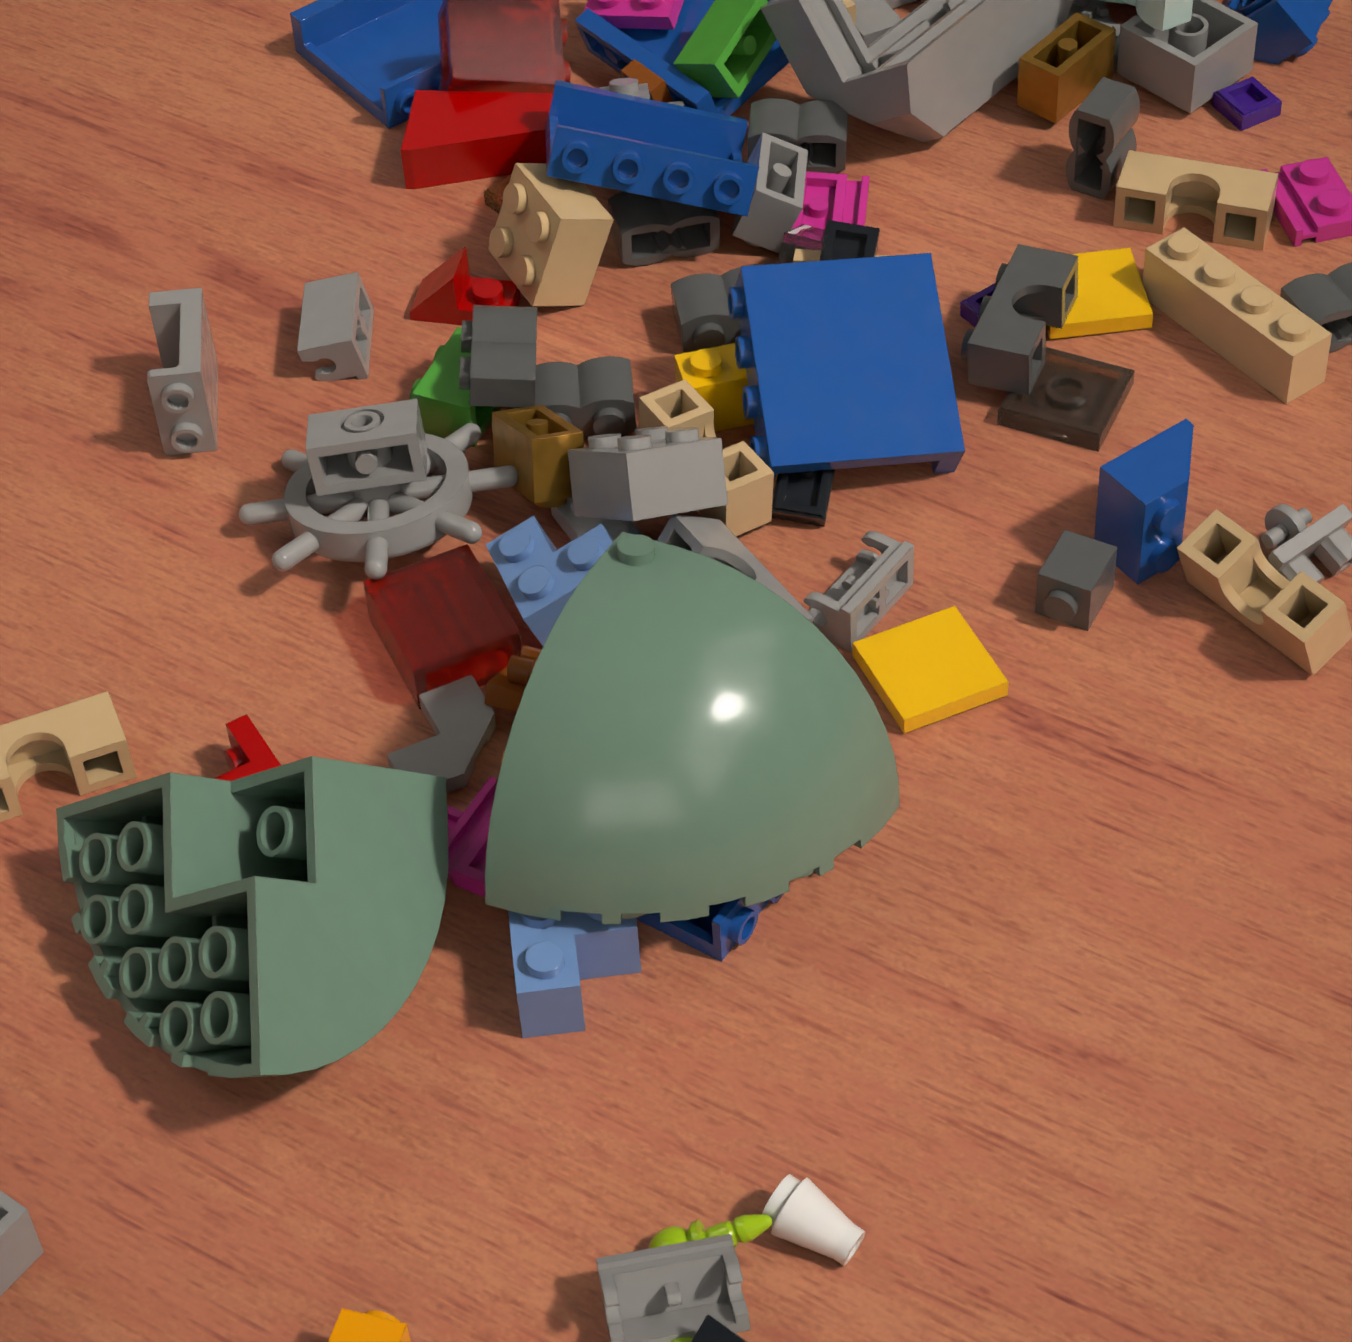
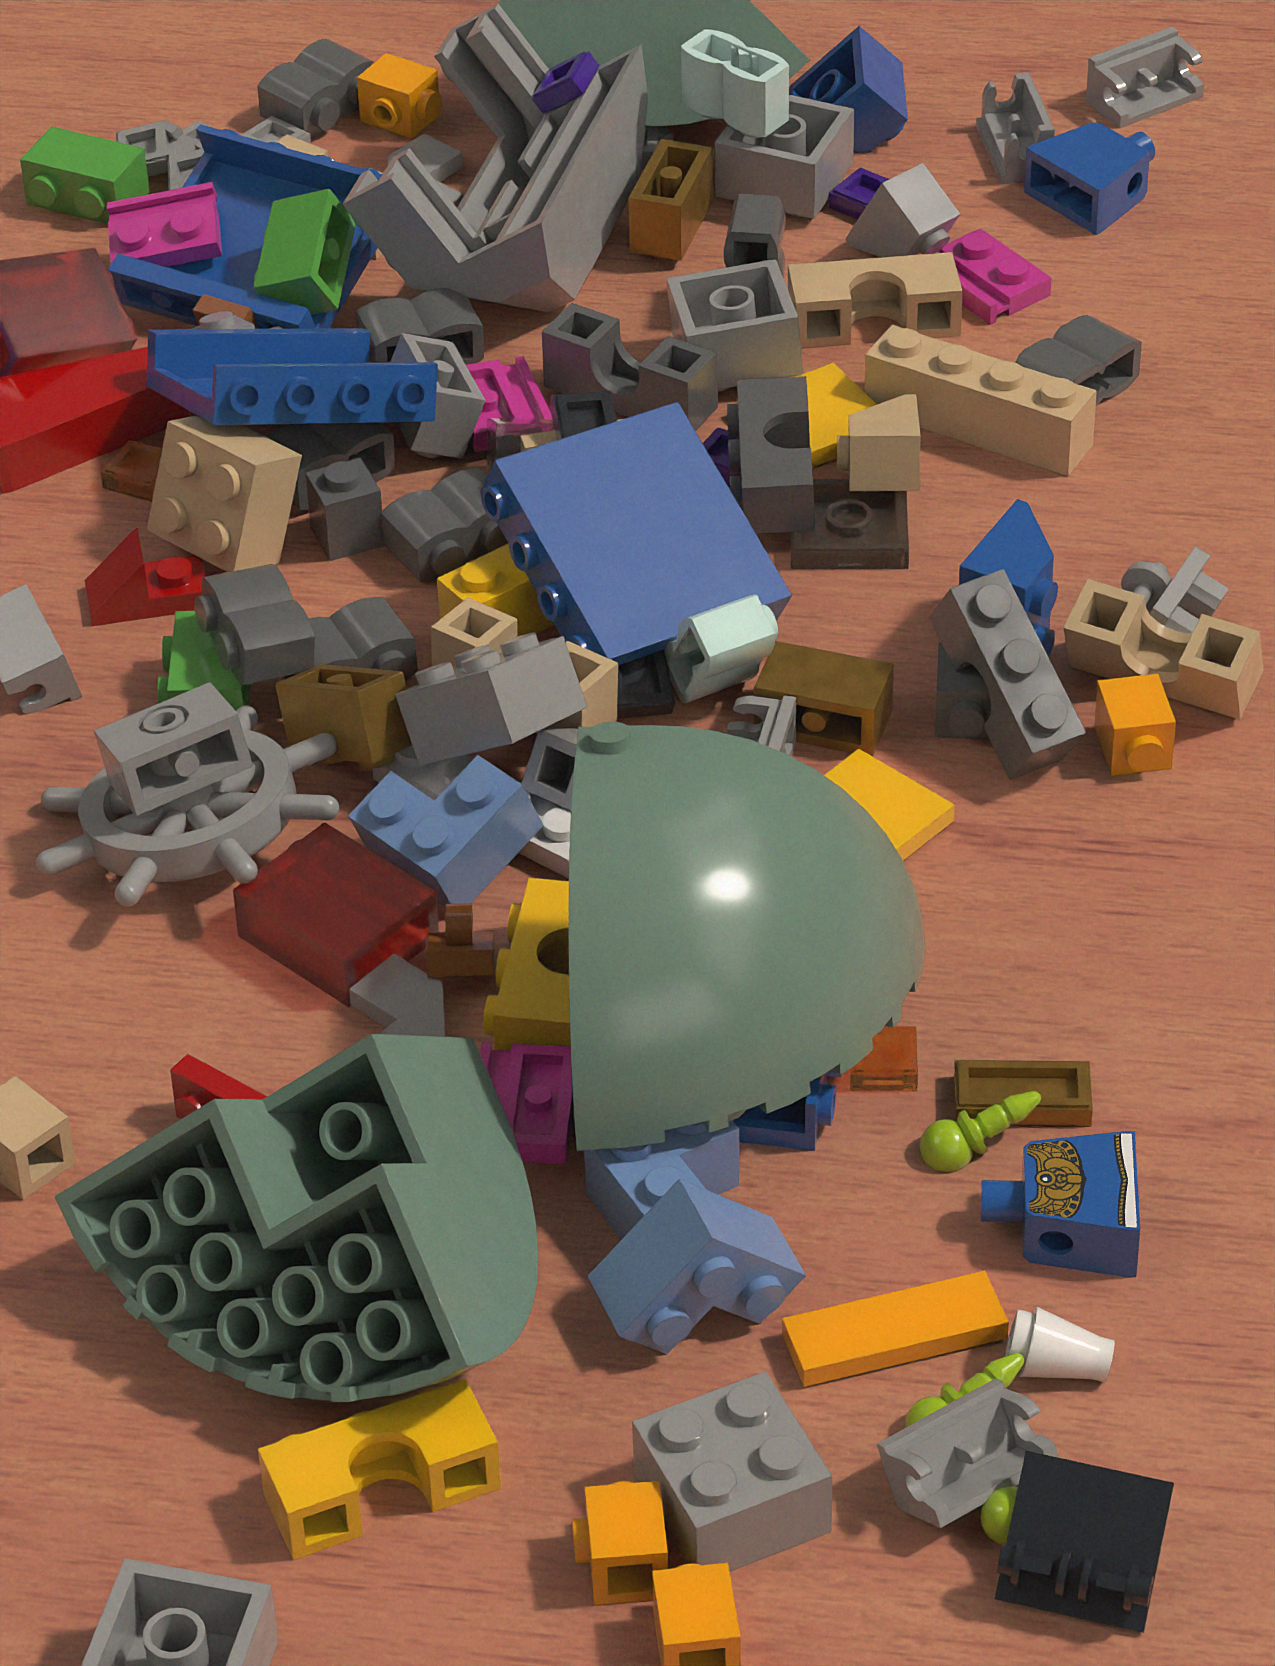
camera: 25 degrees left, 5 degrees down
none -> yellow arch [258,1379,501,1560]
none -> dark grey brick [305,458,385,561]
none -> dark grey arch [542,303,718,431]
none -> light orange brick [572,1481,668,1605]
none -> medium blue brick [588,1179,806,1354]
none -> light grey brick [632,1371,832,1572]
none -> light aqua brick [664,595,778,703]
none -> light grey brick [666,259,803,392]
none -> pearl gold brick [754,641,894,757]
none -> light orange tile [782,1270,1009,1387]
none -> tan slope [837,394,921,491]
none -> light grey slope [845,163,961,257]
none -> clear orange tile [850,1026,918,1091]
none -> lime bar [919,1091,1041,1172]
none -> arch [929,569,1086,780]
none -> pearl gold tile [954,1060,1093,1127]
none -> blue torso [980,1131,1140,1277]
none -> light orange brick [1094,674,1176,776]

